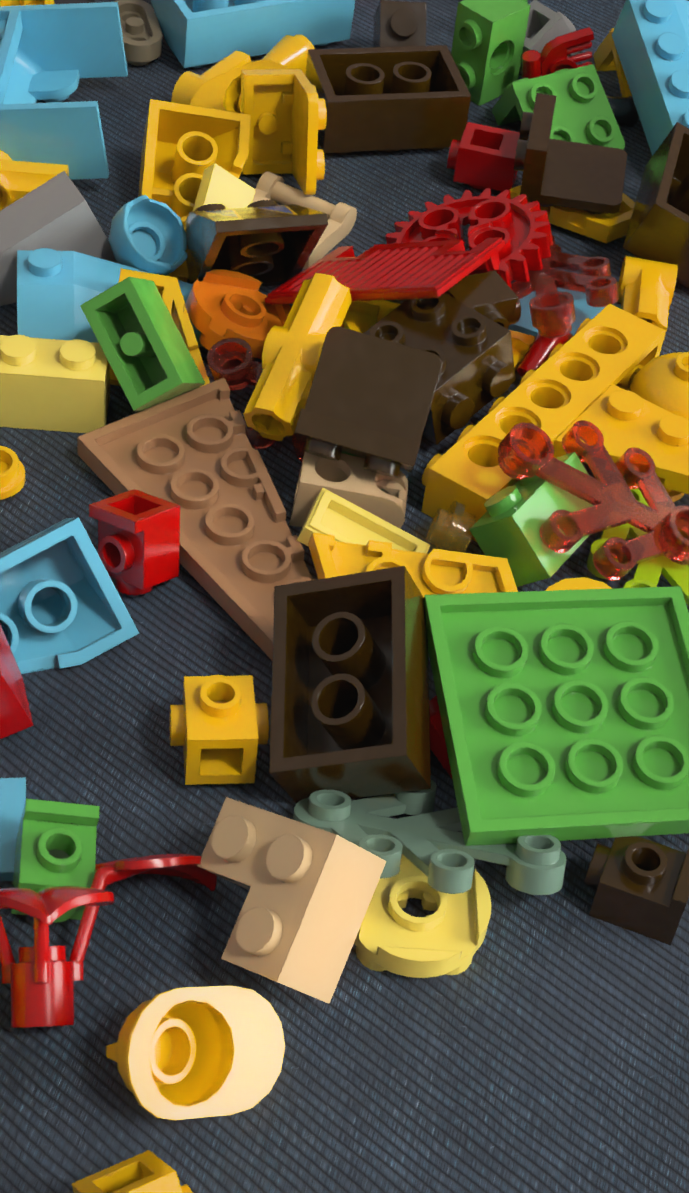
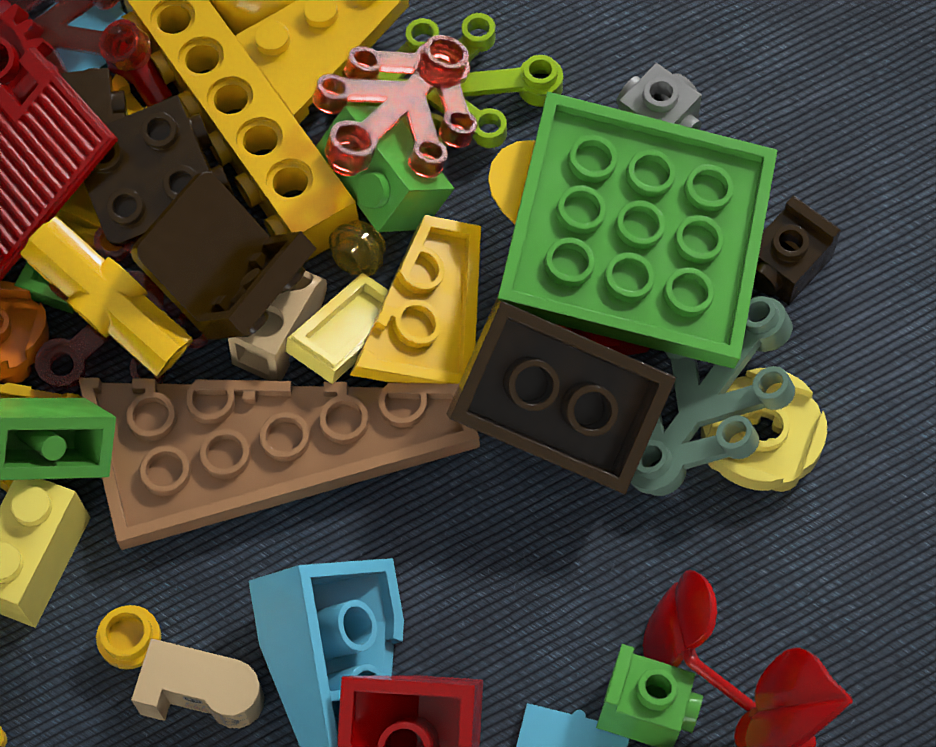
camera: 60 degrees left, 20 degrees up
red brick [89,489,180,595] -> none
piece [106,985,285,1120] -> none
yellow brick [169,675,269,785] -> none
tan brick [197,797,386,1004] -> none

